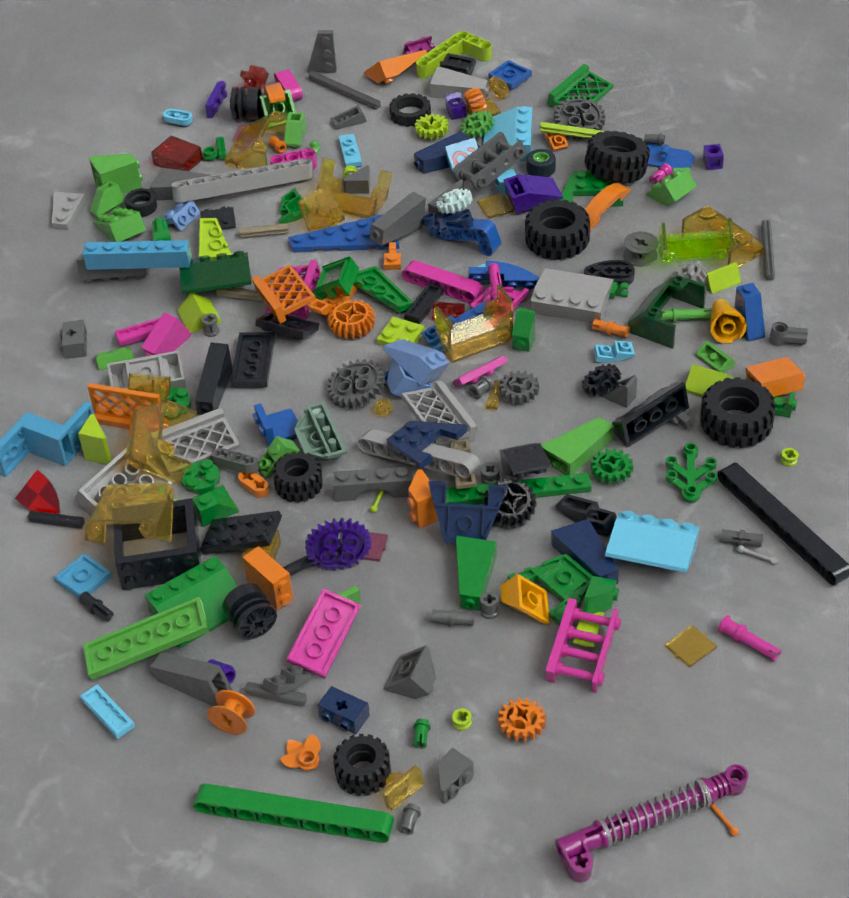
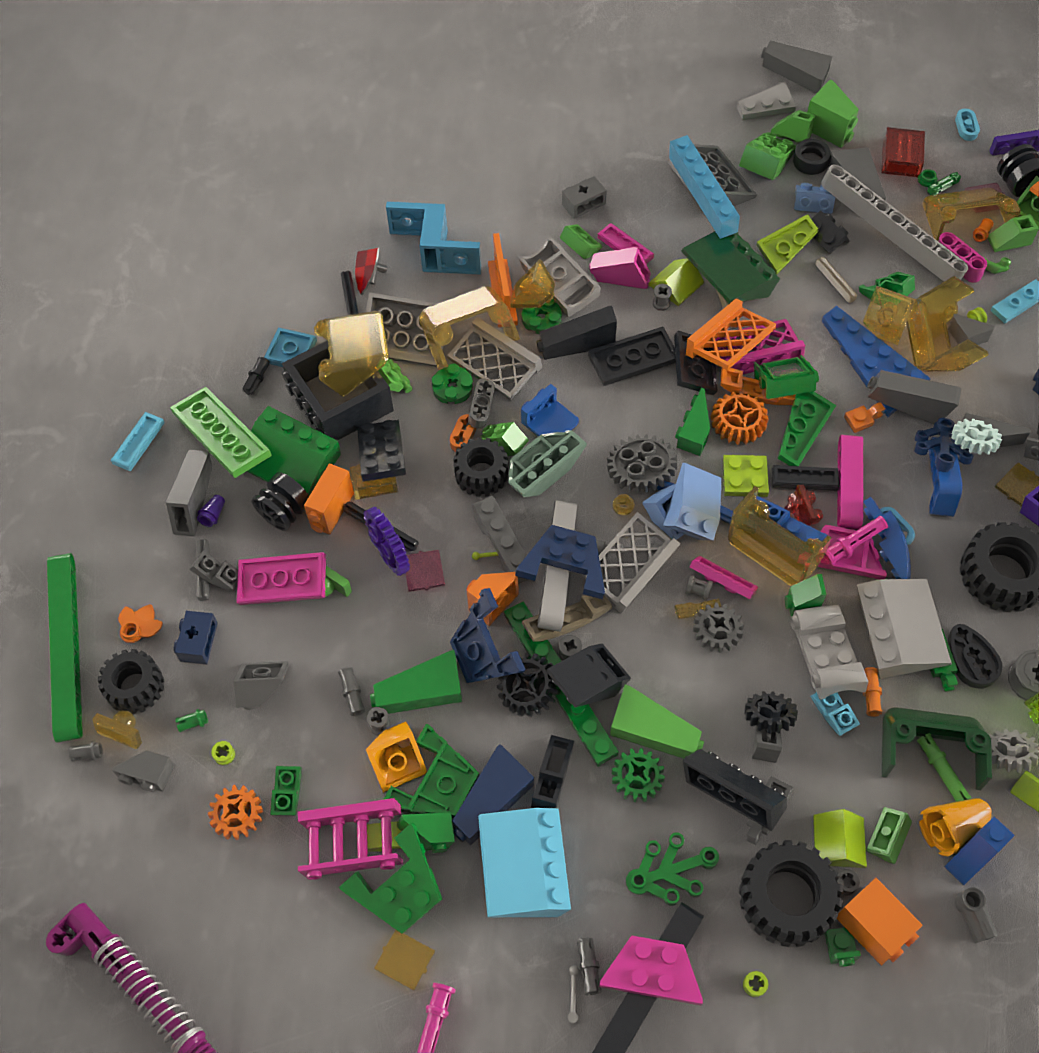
camera: 65 degrees right, 15 degrees up
lime slope [78,414,112,465] -> none
green piece [152,217,171,241] -> none
green slope [192,485,239,527] -> none
orange piece [207,690,256,735] -> none
none -> green slope [270,766,302,816]
none -> green wing [339,823,443,934]
none -> dark pink wing [599,935,703,1006]
none -> green slope [675,388,710,456]
none -> dark grey slope [761,40,833,93]
none -> light grey piece [790,605,869,700]

